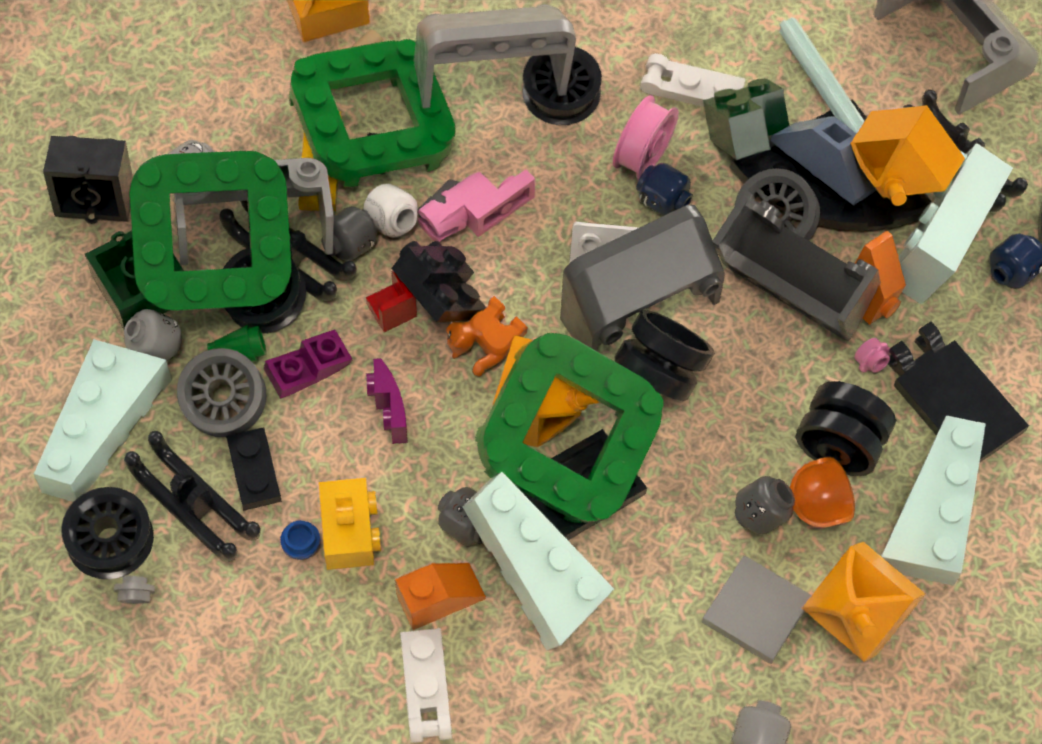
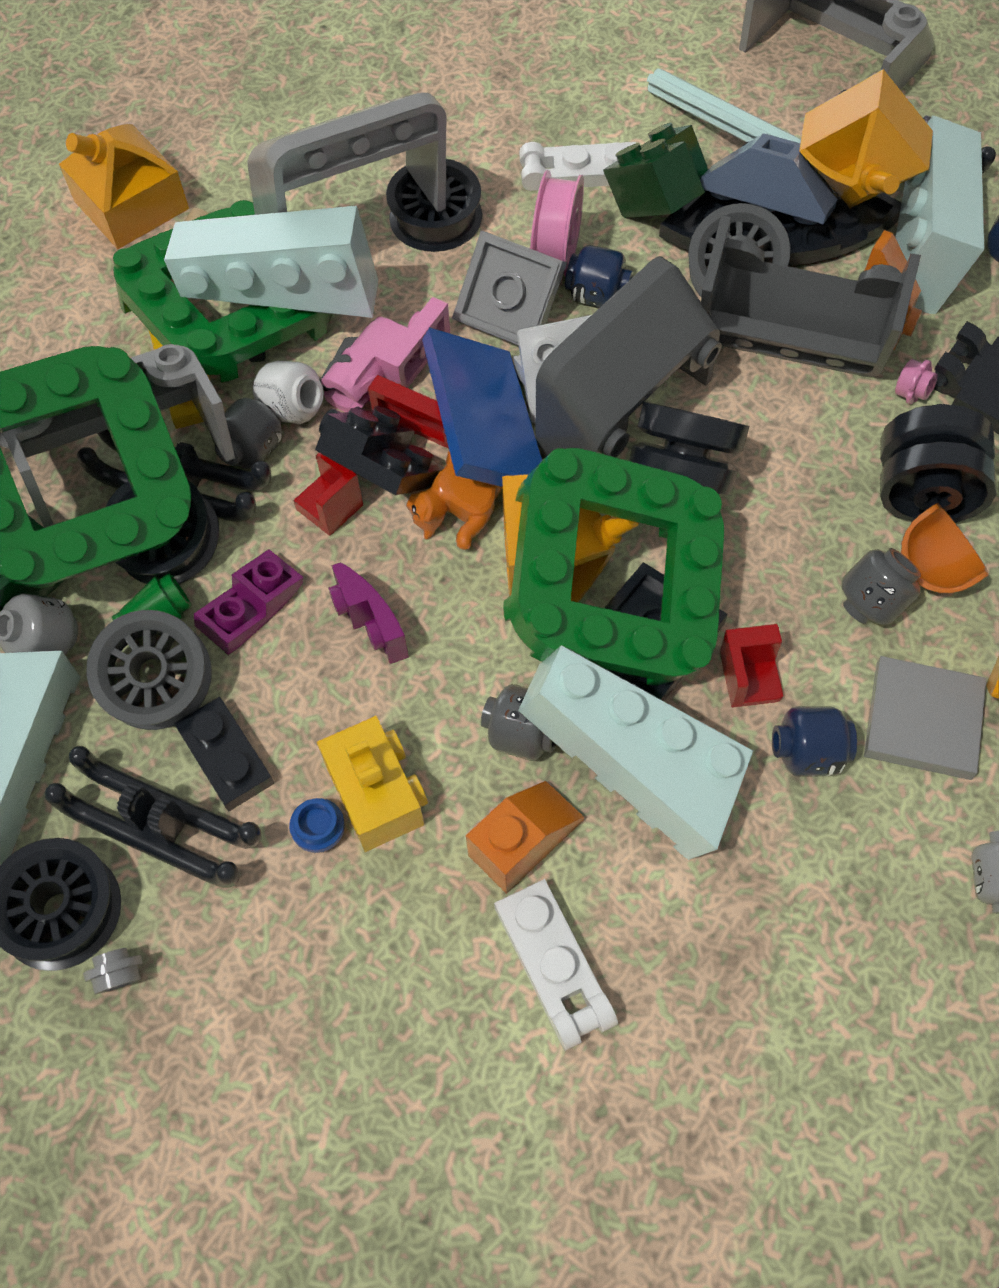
camera: 15 degrees left, 0 degrees up
none -> light aqua wedge [164,206,378,318]
none -> red tile [368,375,449,449]
none -> blue tile [422,327,542,487]
none -> light grey tile [452,230,567,345]
none -> red panel [719,624,783,708]
none -> dark blue head [772,706,857,777]

